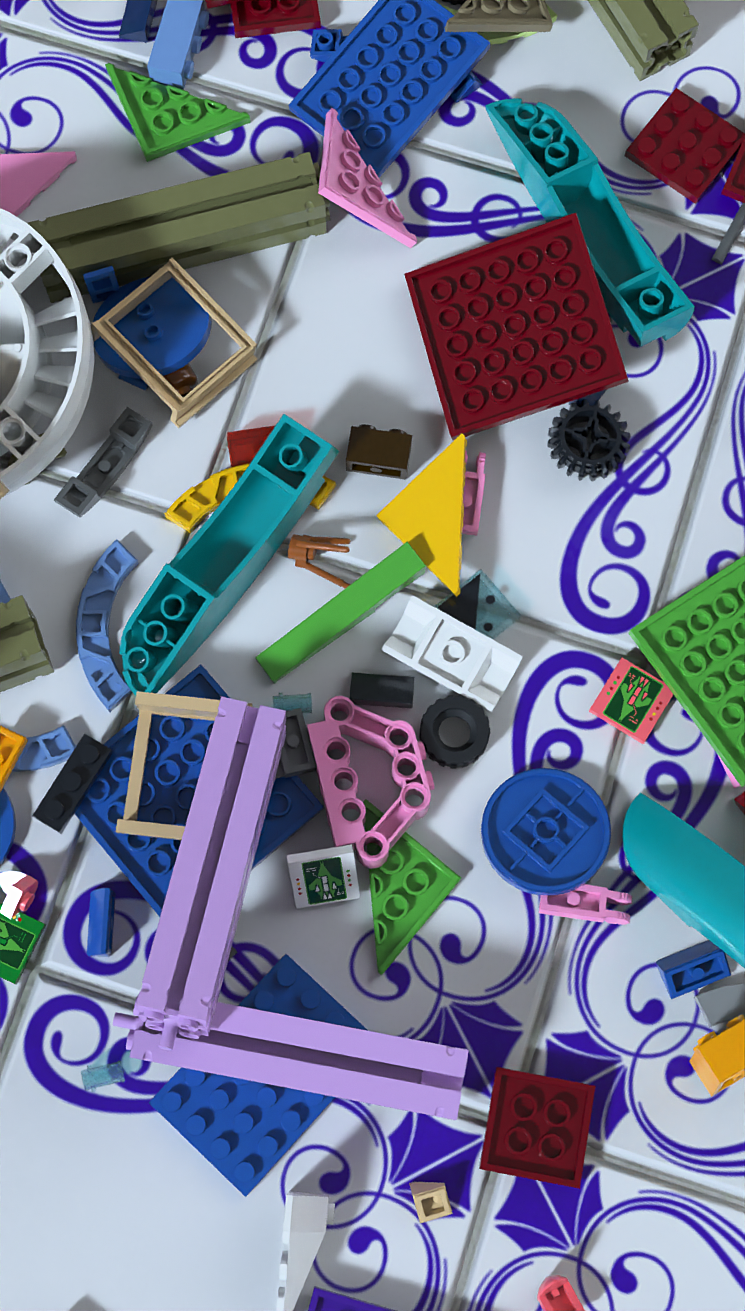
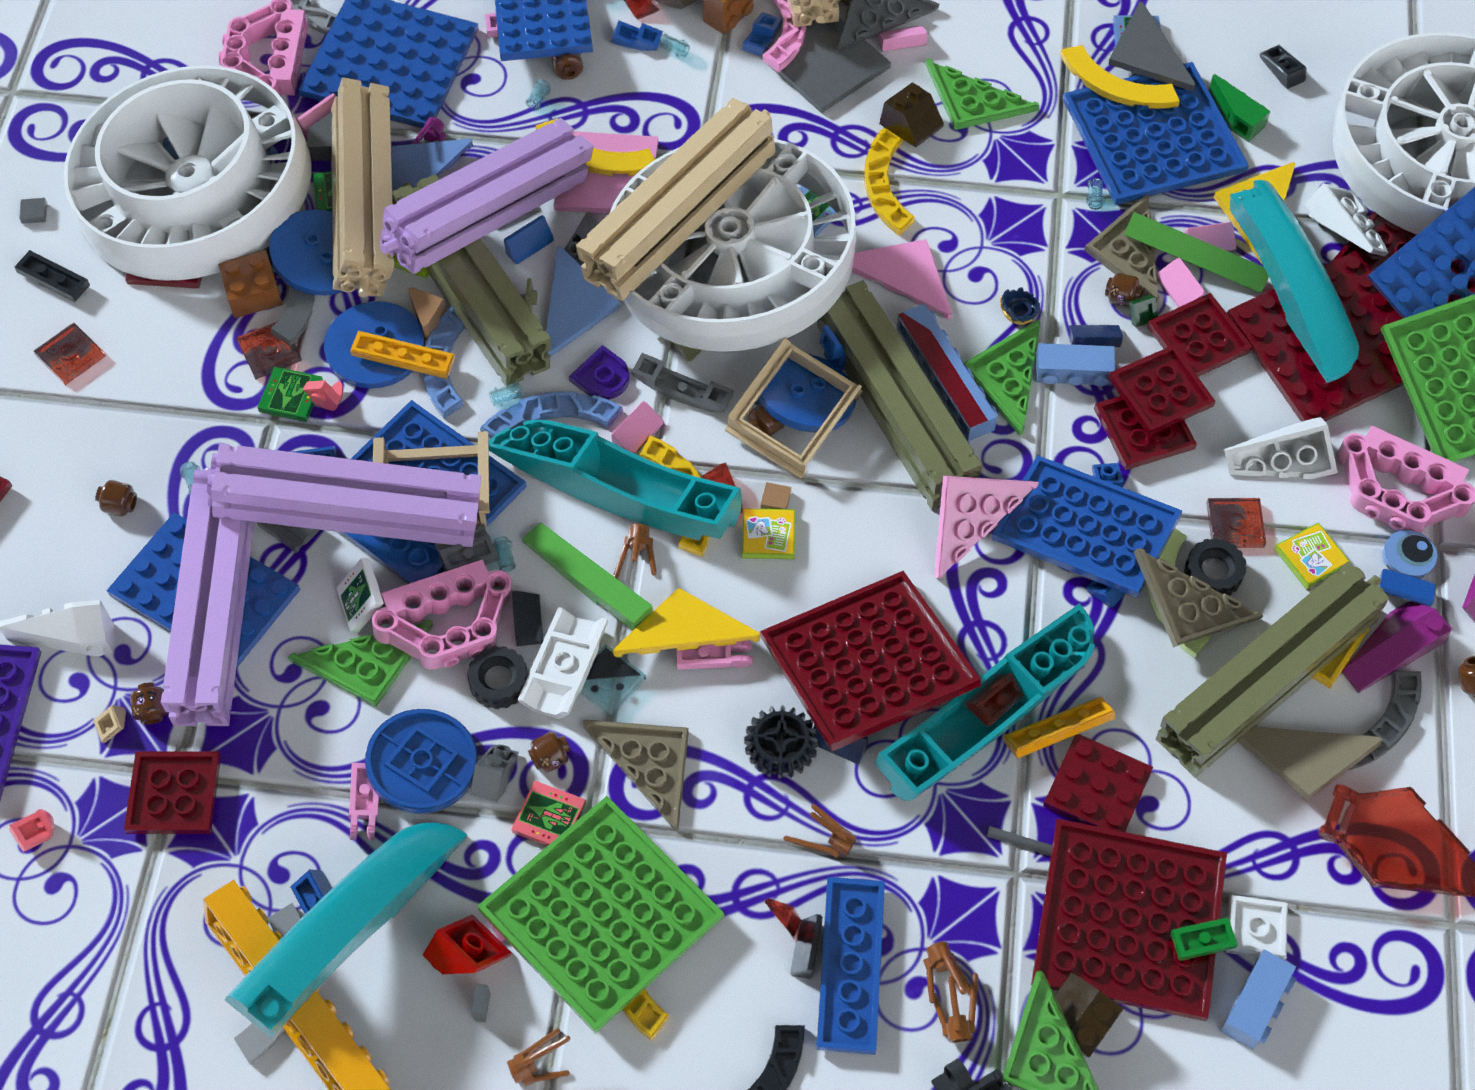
camera: 80 degrees right, 15 degrees down
black plate [32,734,113,834] -> none
dark brown brick [346,424,412,480] -> none
none -> reddish brown head [95,480,137,517]
none -> reddish brown head [130,682,168,725]
none -> dark grey slope [470,745,519,802]
none -> clear light blue pin [489,382,523,407]
none -> reddish brown head [528,731,571,773]
none -> dark purple tile [569,345,630,400]
none -> dark tan tile [583,719,689,831]
none -> bright pink slope [611,401,664,454]
none -> tile [742,508,795,560]
none -> medium nougat tile [761,482,792,509]
none -> dark orange plant [783,804,857,858]
none -> brick [896,304,998,441]
none -> clear red slope [965,673,1024,726]
none -> dark blue hair [1000,287,1040,325]
none -> light orange tile [1004,696,1115,758]

